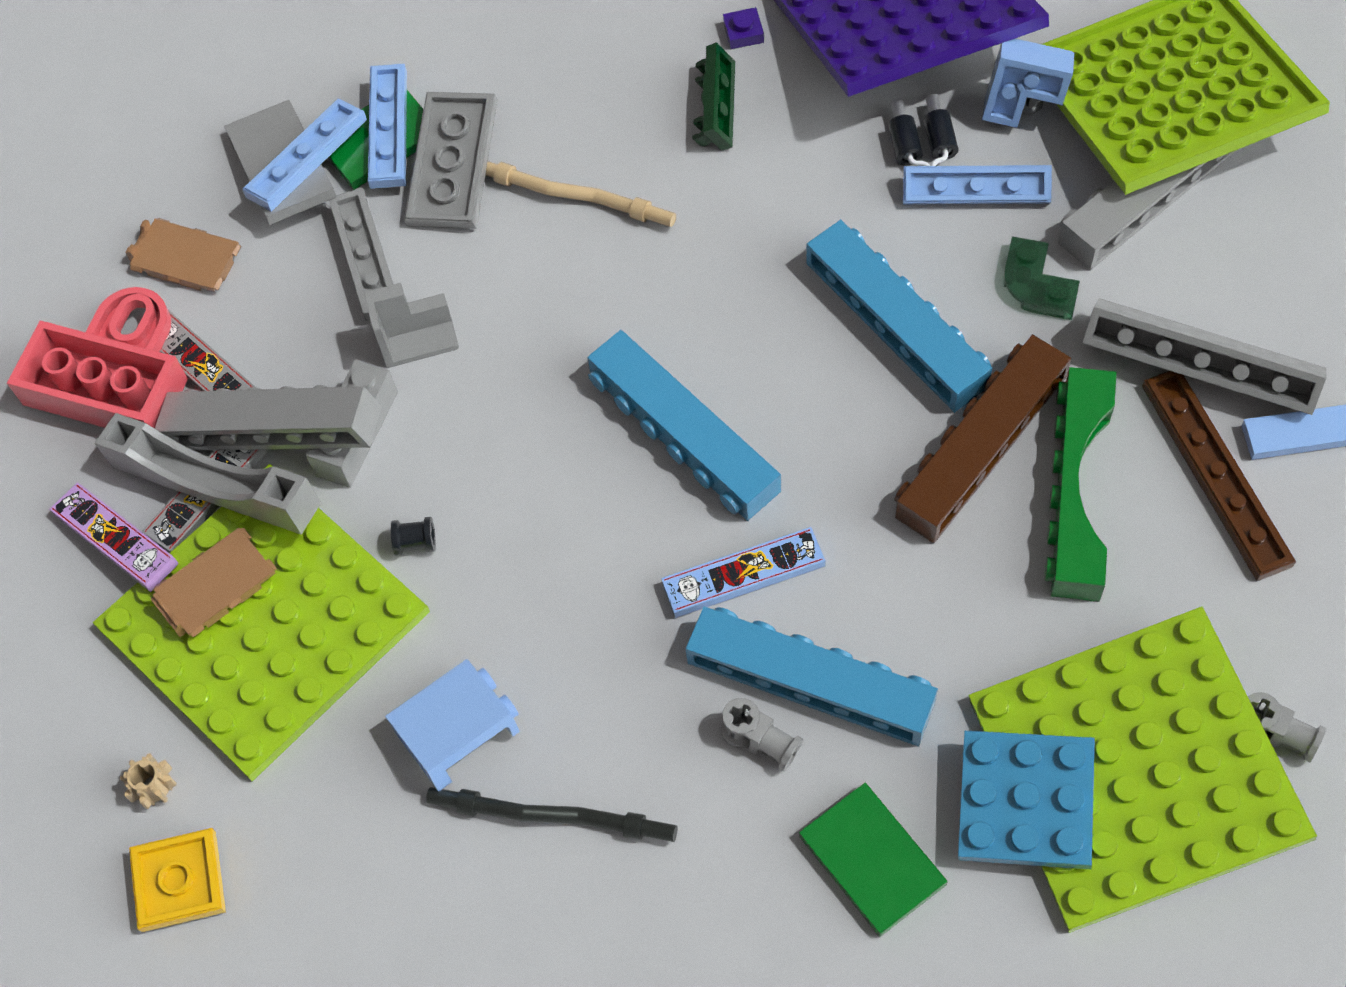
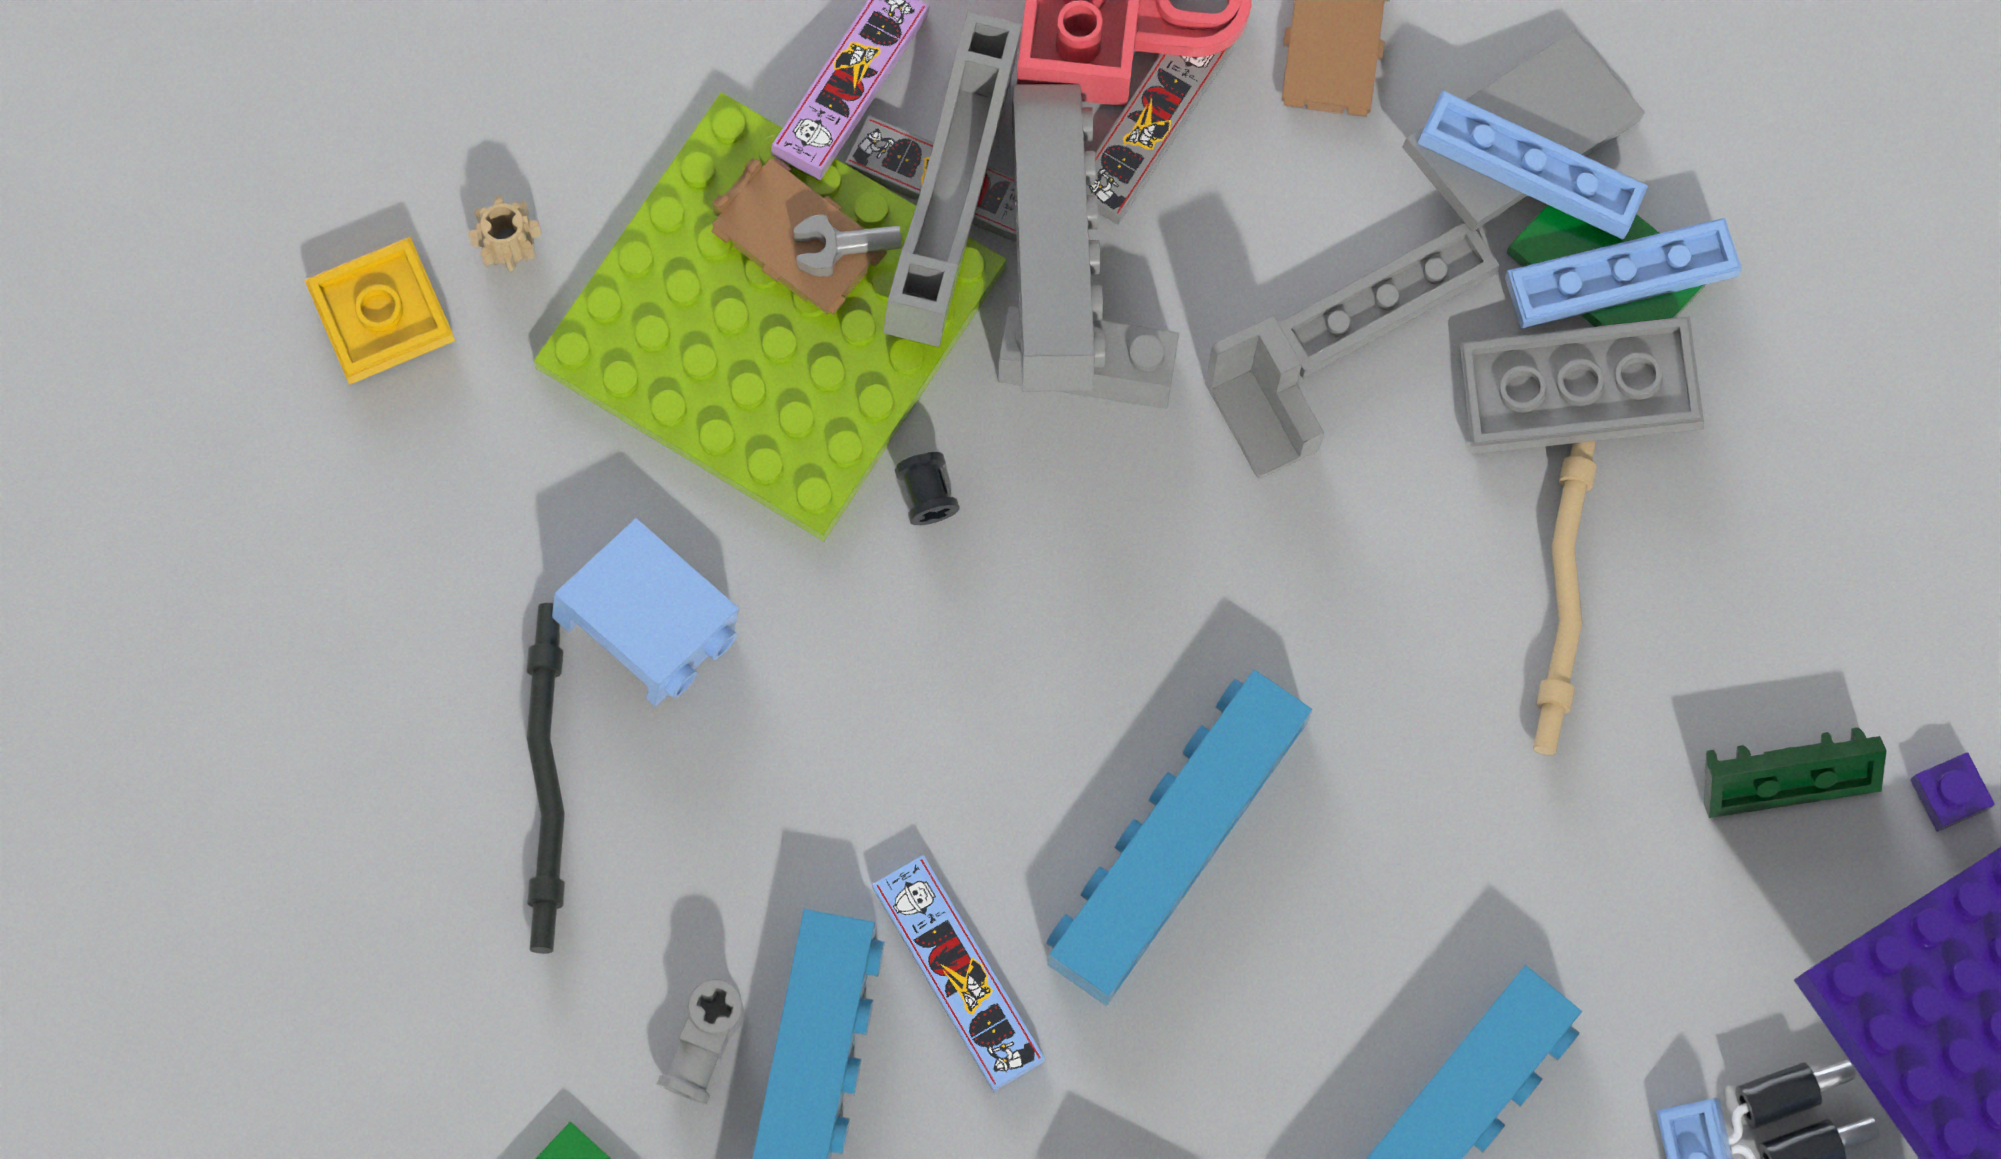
camera: 70 degrees right, 10 degrees up
none -> light grey bar [793,214,902,277]

